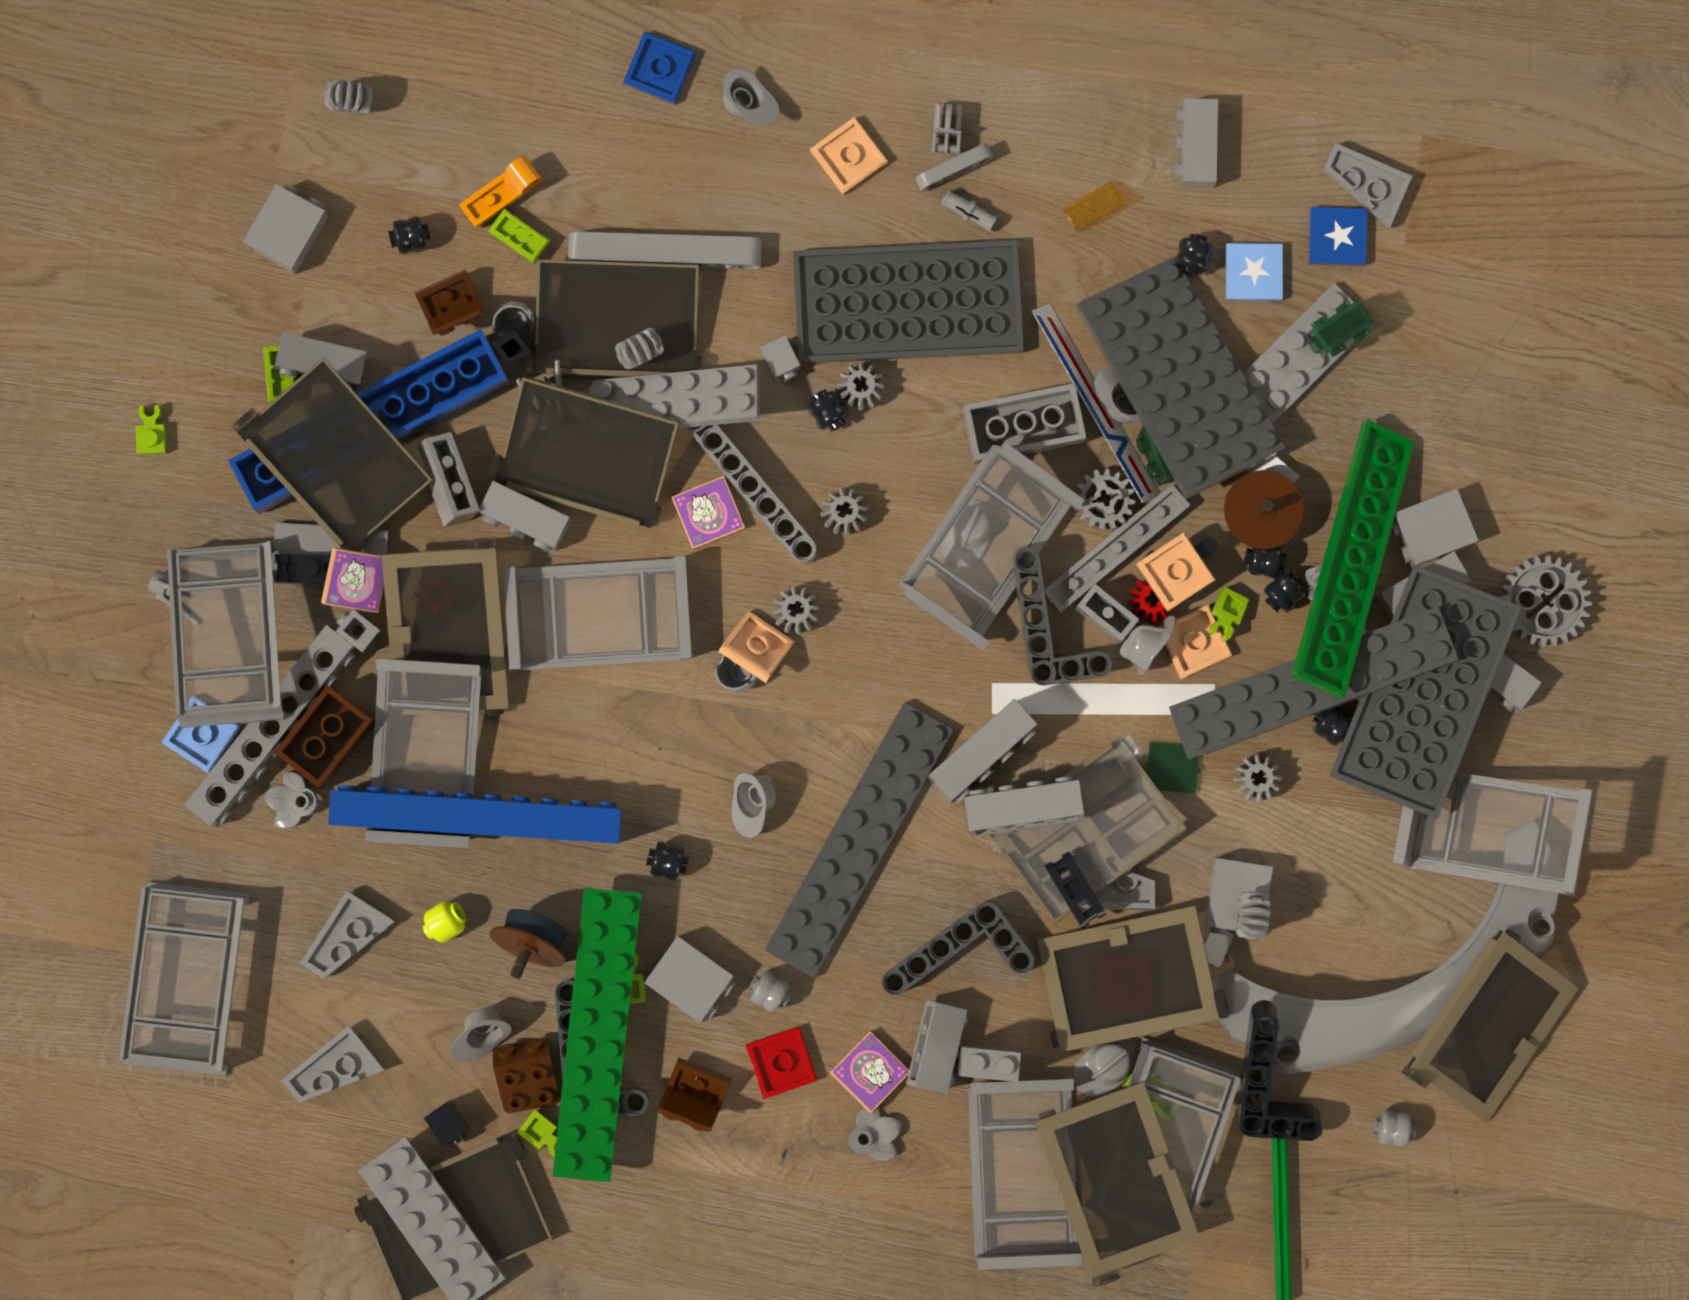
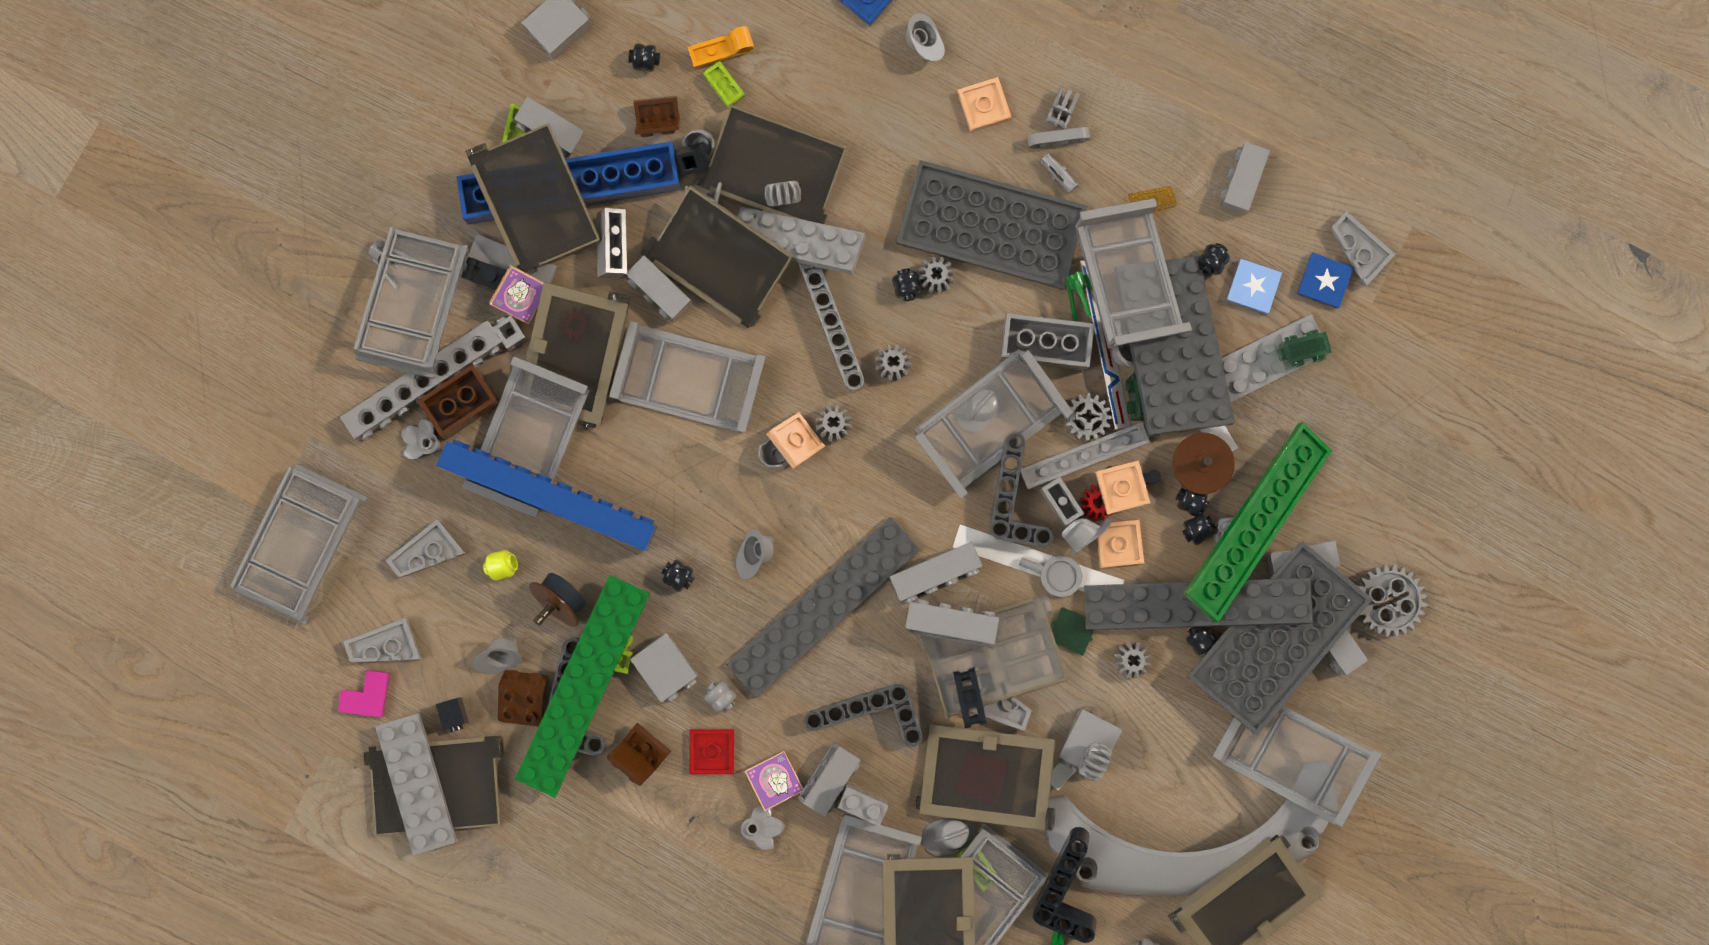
camera: 25 degrees right, 0 degrees up
lime plate [135,405,167,455] -> none
light blue tile [161,695,242,774] -> none
lime plate [517,1109,558,1157] -> none
light grey beam [567,232,762,270] -> none
tile [671,476,745,550] -> none
light grey brick [760,335,801,383] -> none
lime plate [1209,587,1249,641] -> none
light grey brick [1391,489,1479,568] -> none
none -> dark pink tile [338,670,390,717]
none -> light grey piece [1019,556,1083,598]
none -> green plant [1065,270,1093,322]
none -> clear piece [1075,198,1192,349]

